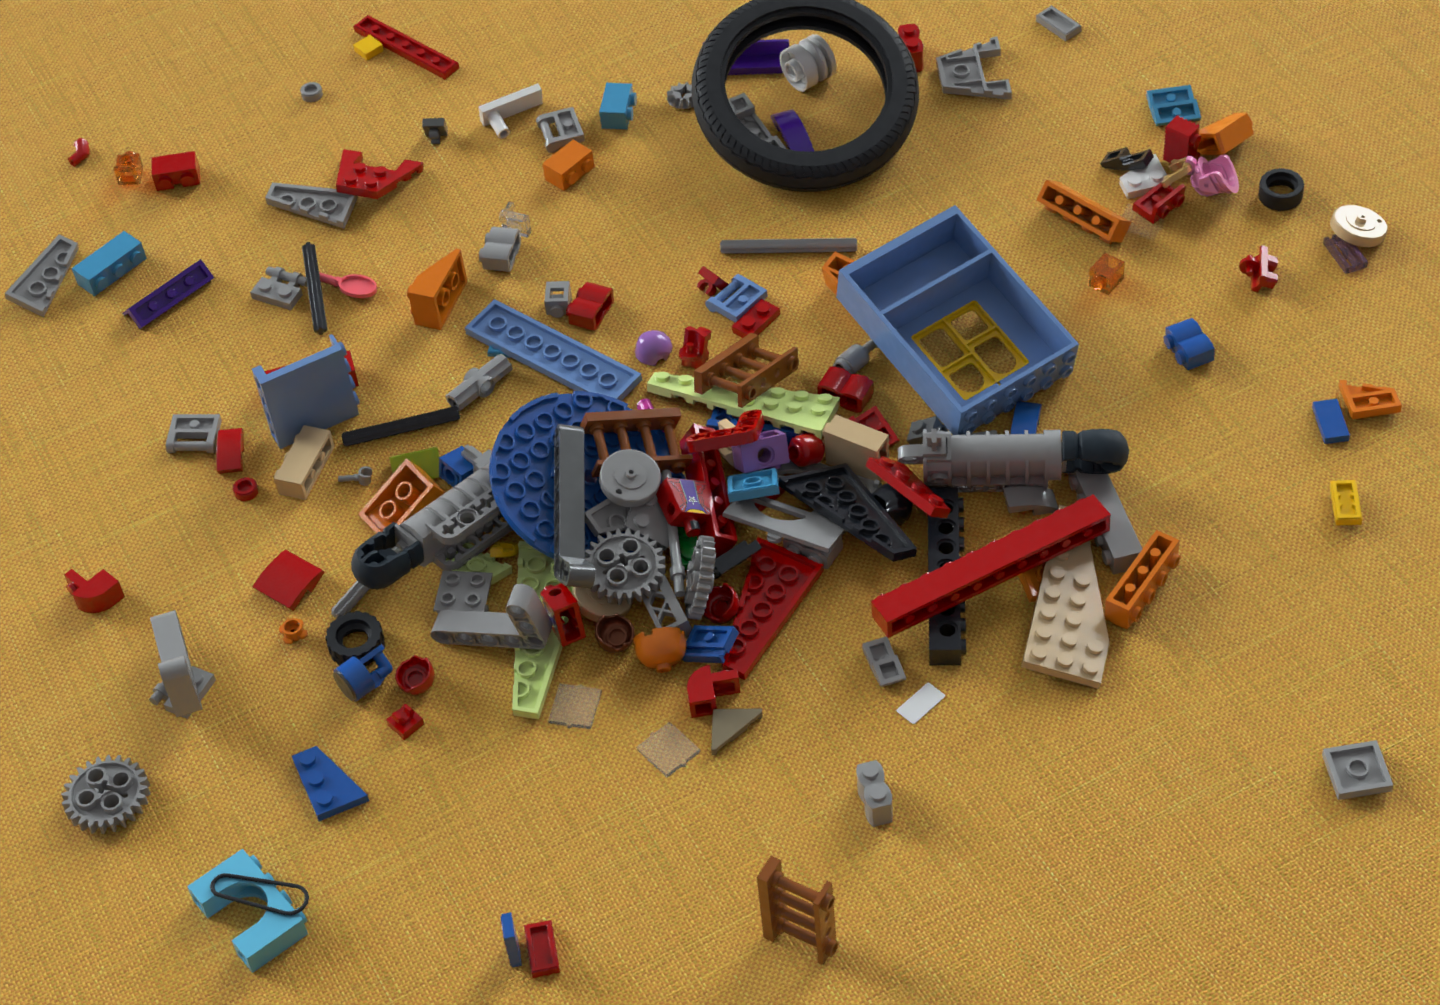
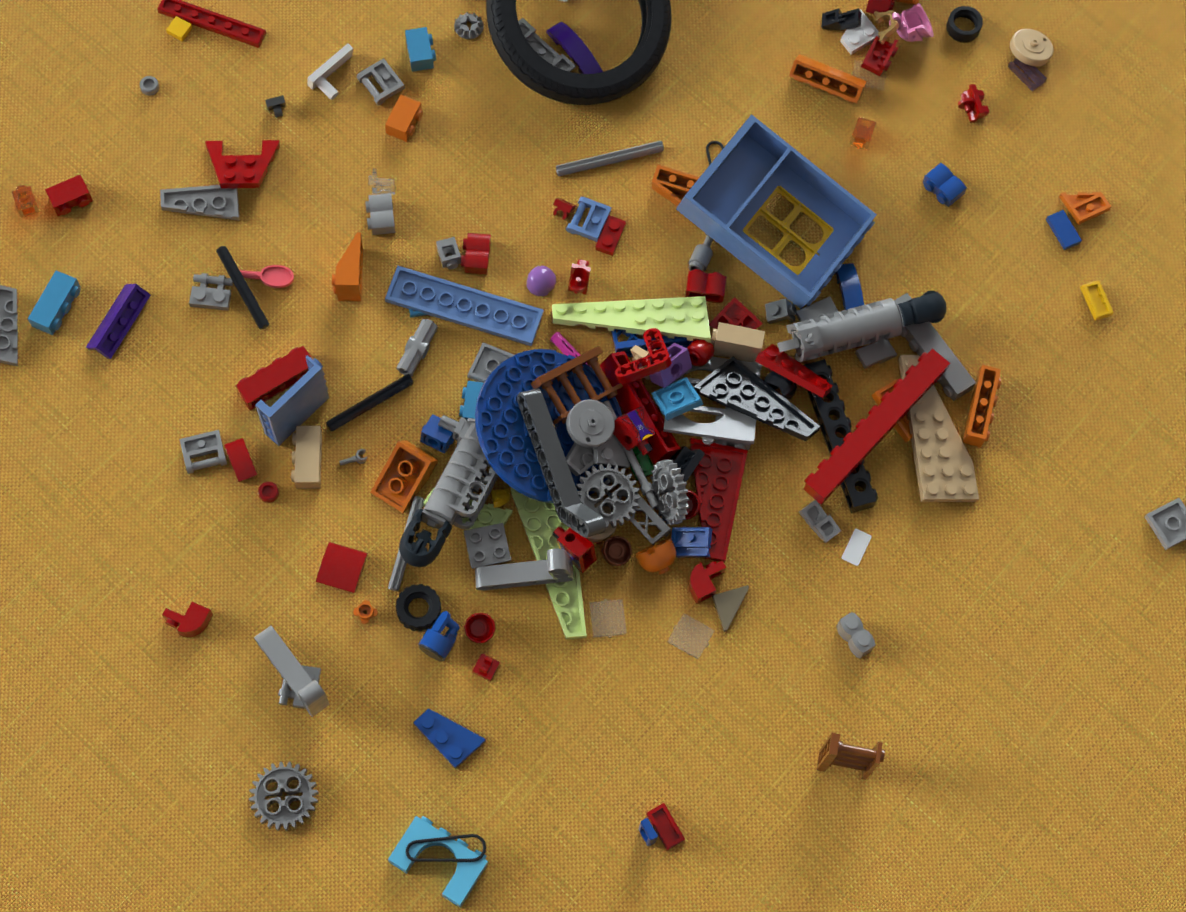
camera: 30 degrees left, 20 degrees up
lime panel [389,447,440,479] -> none
dark orange fence [694,333,799,408] -> none

